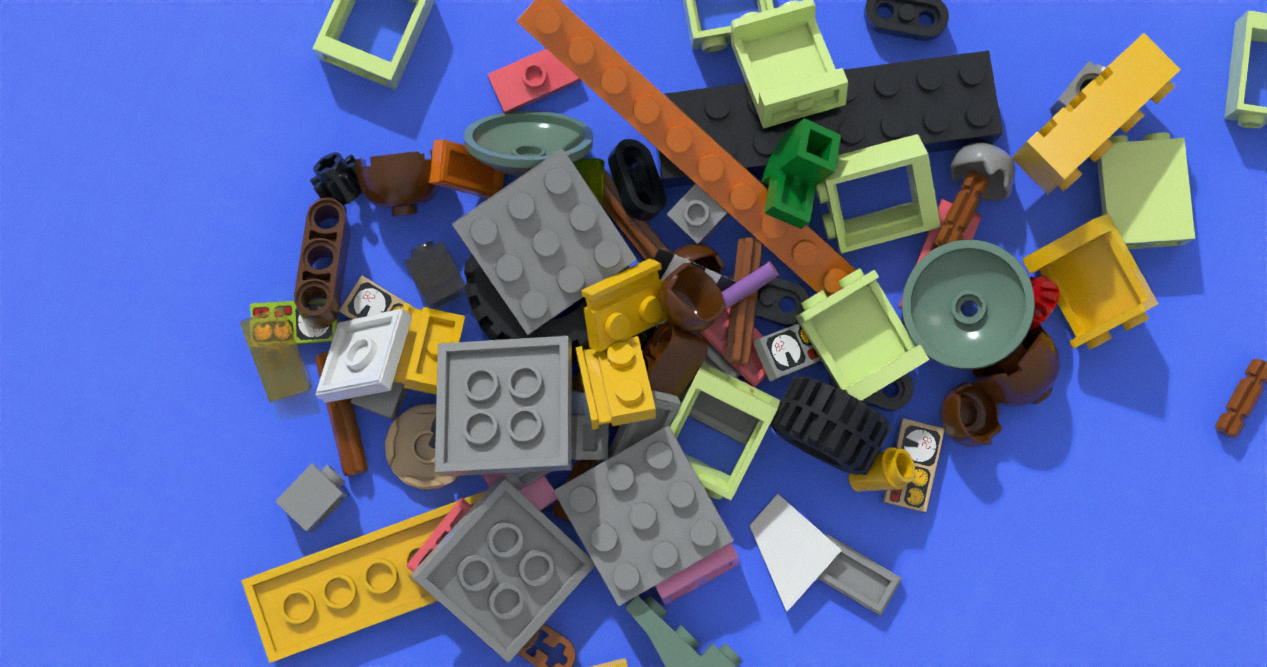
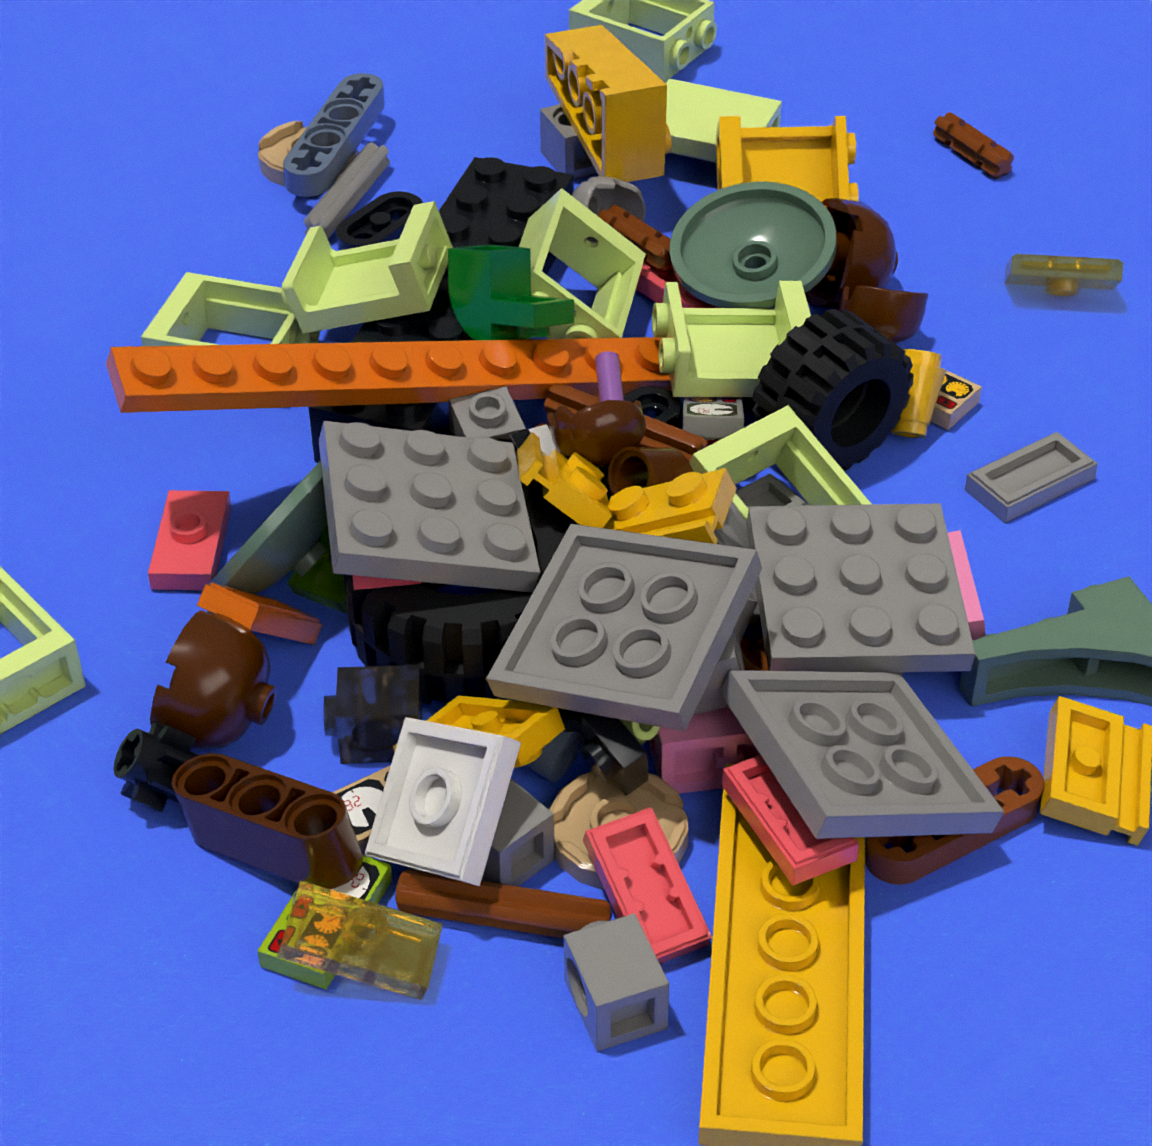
camera: 60 degrees left, 40 degrees down
white sticker [749,494,842,612] -> none
none -> coral plate [582,807,712,964]
none -> clear yellow plate [1004,254,1123,296]

